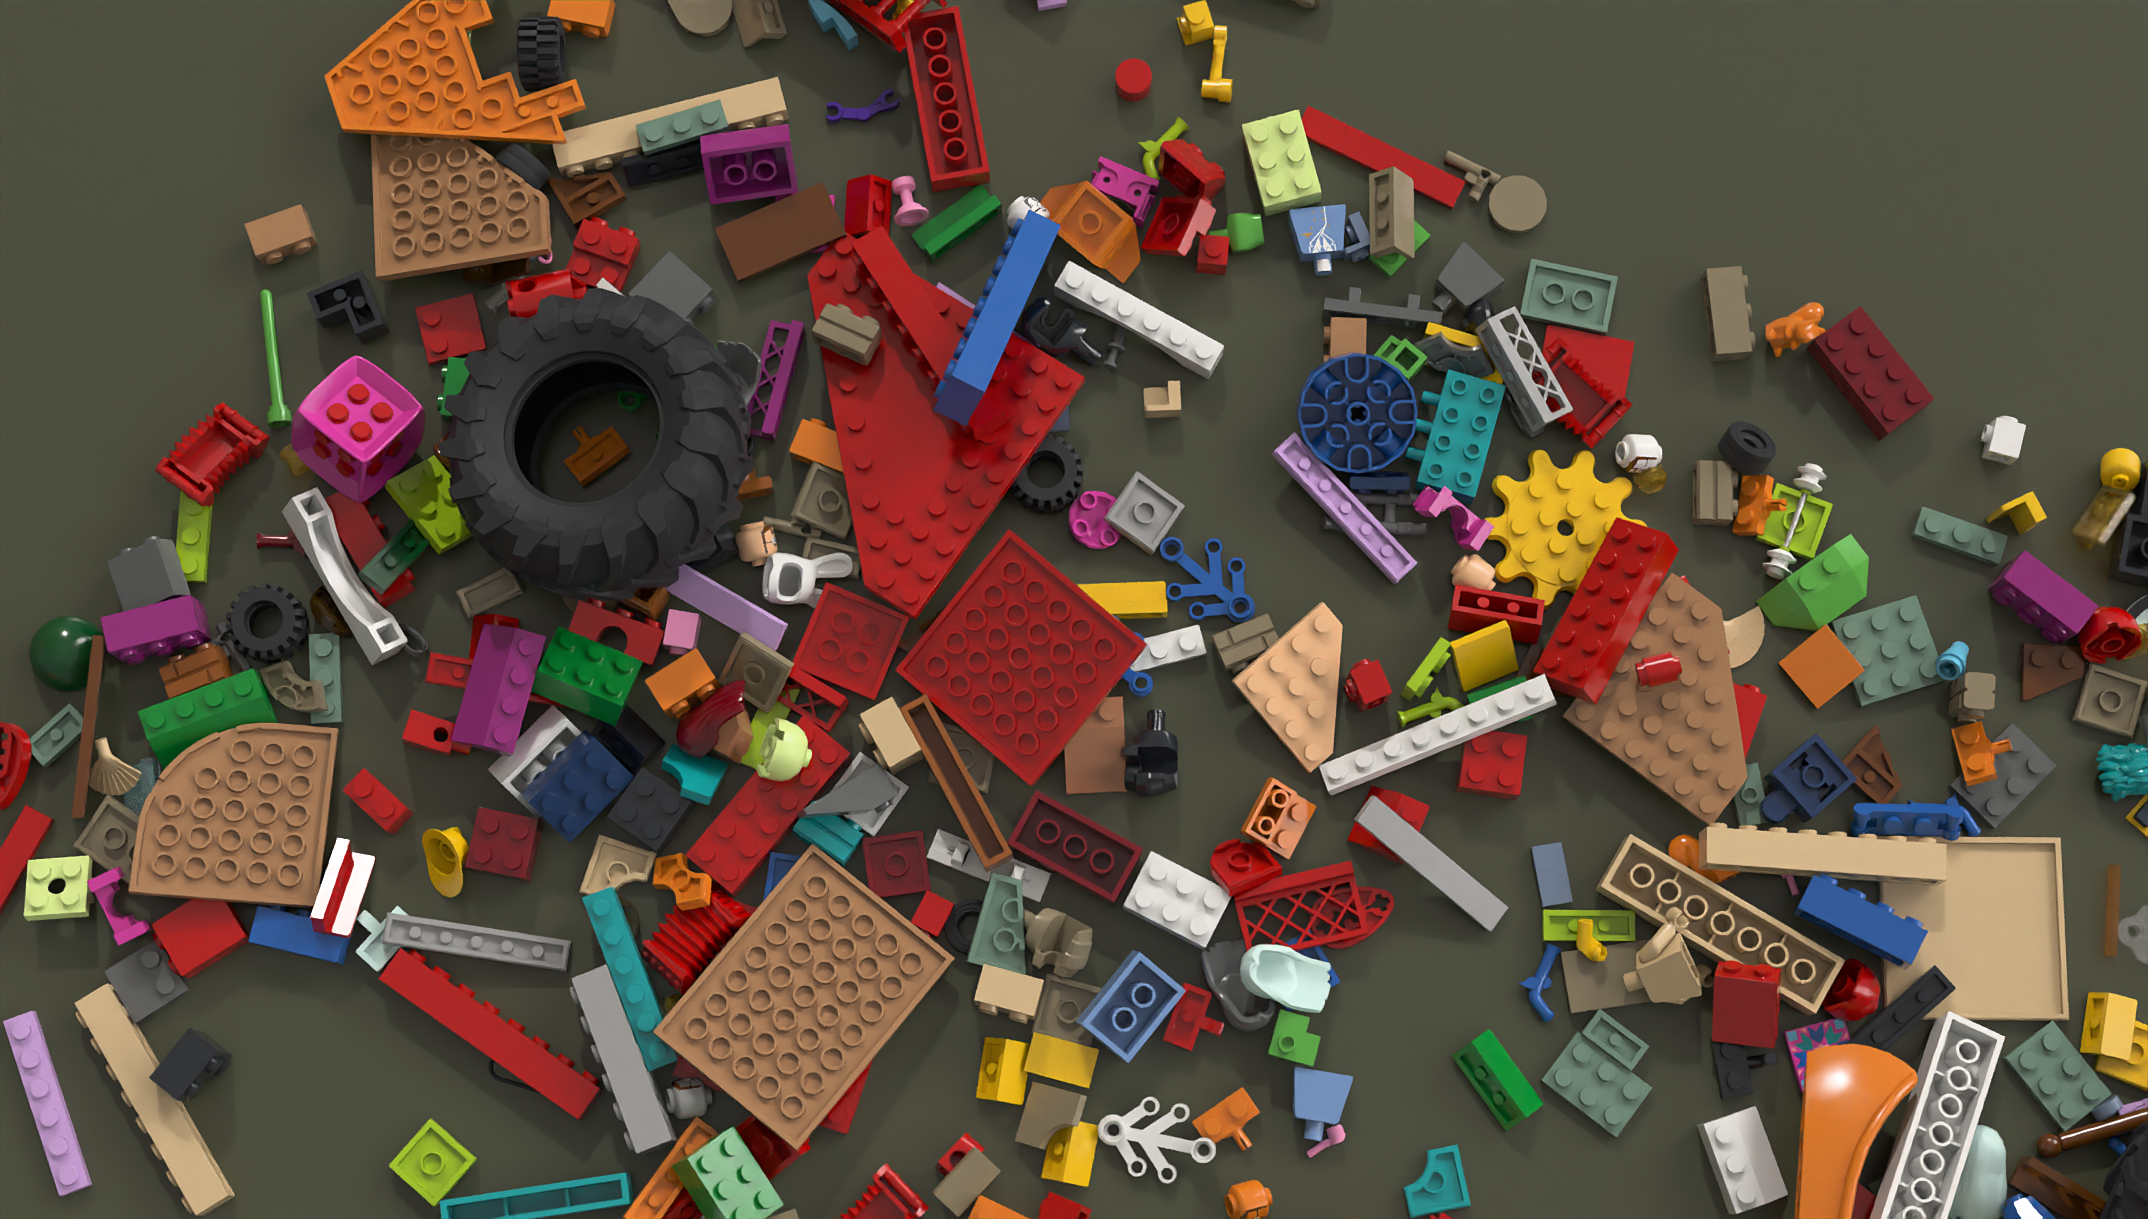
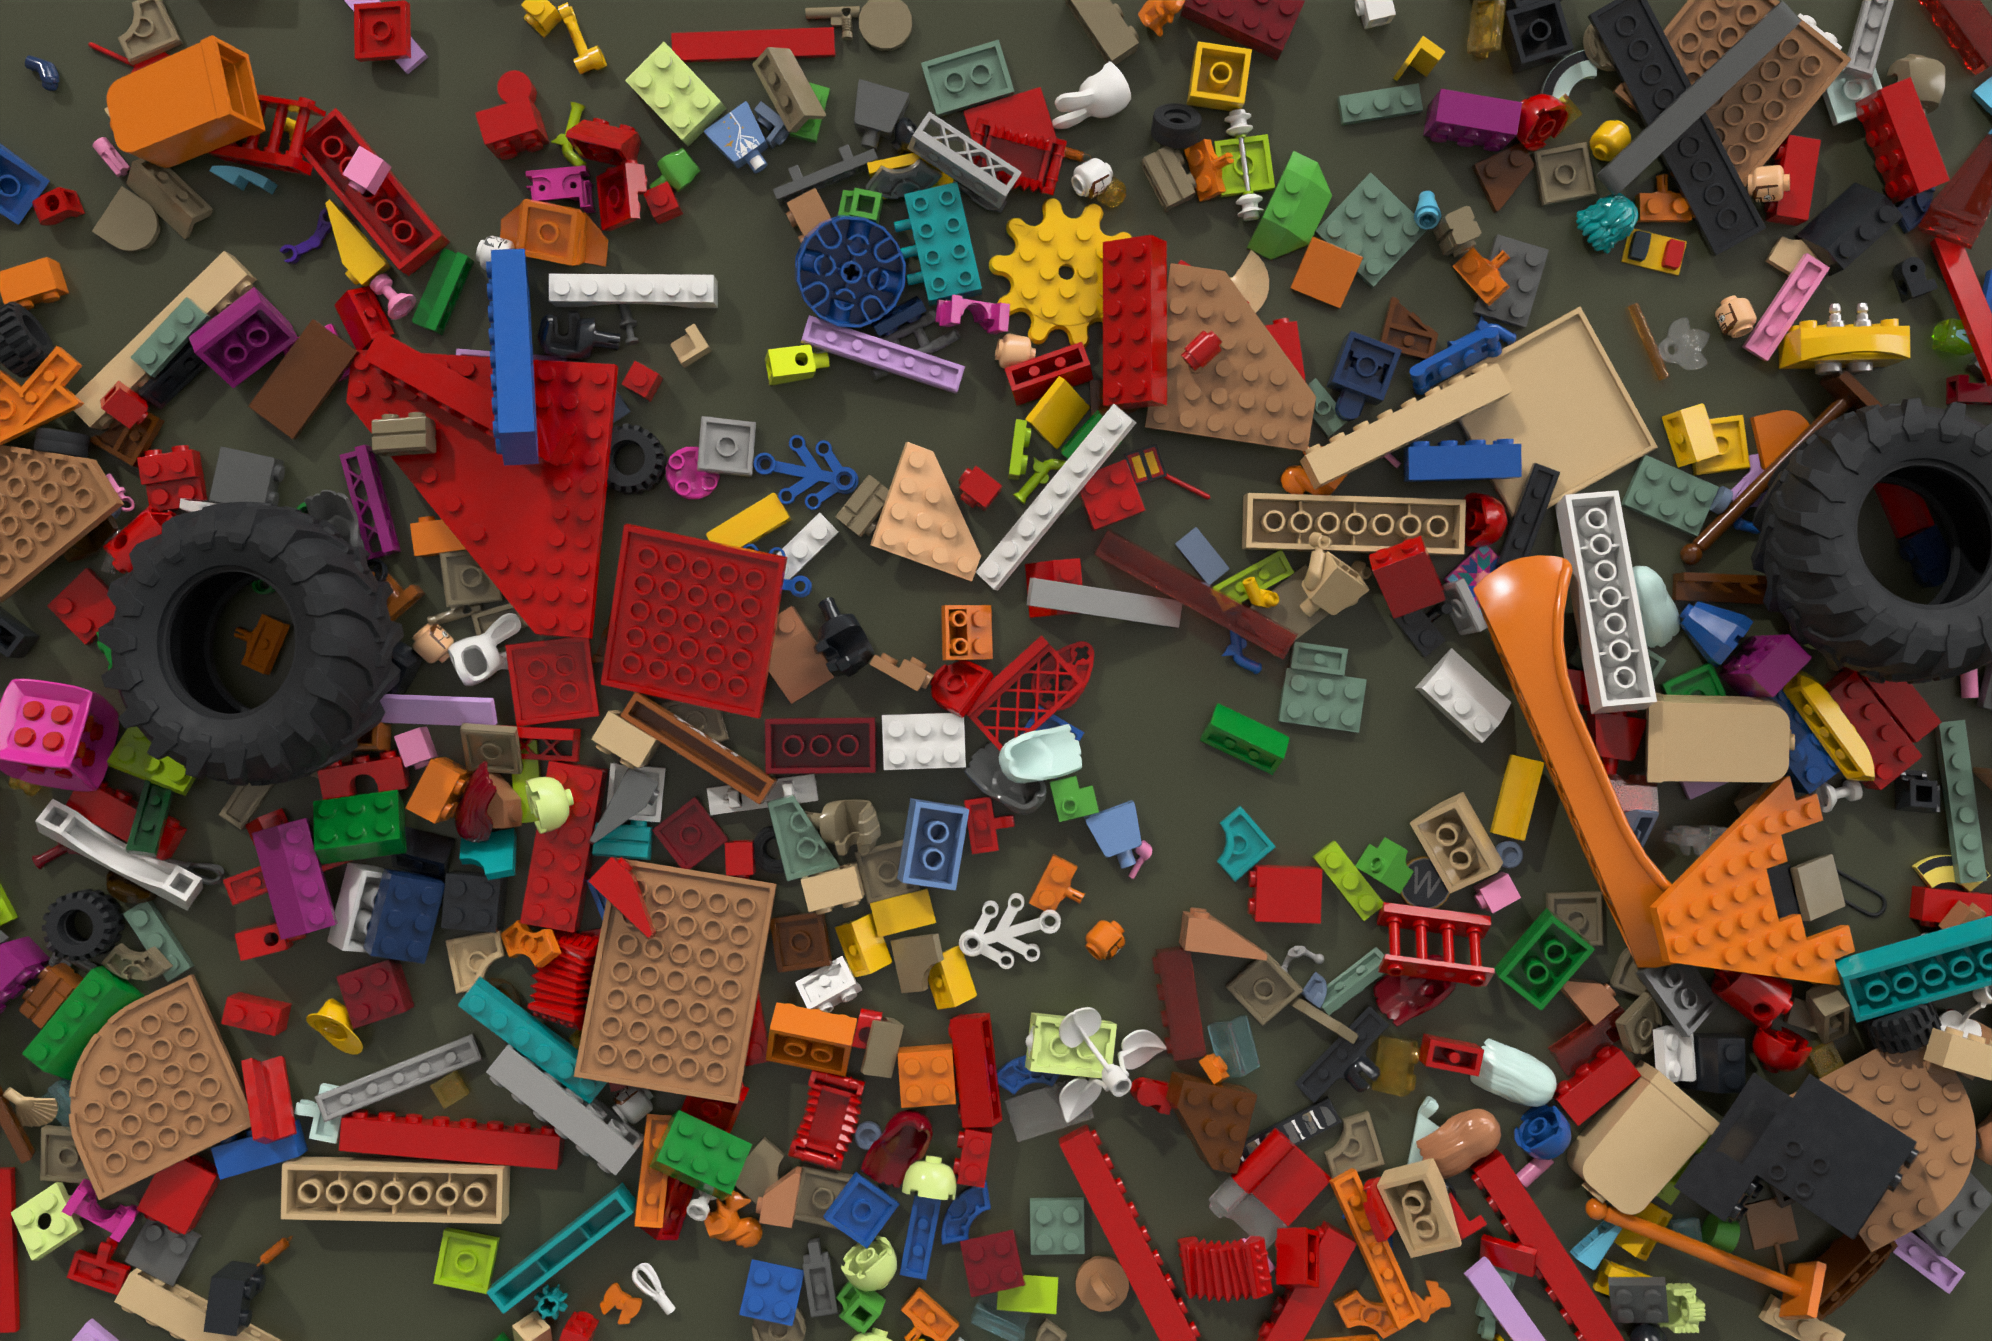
camera: 30 degrees left, 10 degrees up
none -> red plate [67,1237,131,1295]
none -> red brick [100,380,148,429]
none -> orange piece [257,1236,293,1266]
none -> tan brick [281,1156,510,1224]
none -> yellow slope [325,199,392,286]
none -> bright pink brick [342,146,391,195]
none -> clear yellow plate [430,1070,470,1109]
none -> red brick [475,97,549,160]
none -> red slope [589,857,656,938]
none -> red brick [622,361,664,402]
none -> neon yellow torso [765,345,830,386]
none -> orange brick [766,1002,857,1077]
none -> reddish brown plate [770,911,833,973]
none -> white bracket [795,956,862,1013]
none -> medium nougat plate [870,653,934,691]
none -> white piece [1052,61,1131,129]
none -> orange piece [1064,147,1091,162]
none -> clear red tile [1094,529,1298,660]
none -> piece [1124,444,1210,500]
none -> yellow brick [1187,42,1252,111]
none -> light grey tile [1442,578,1488,636]

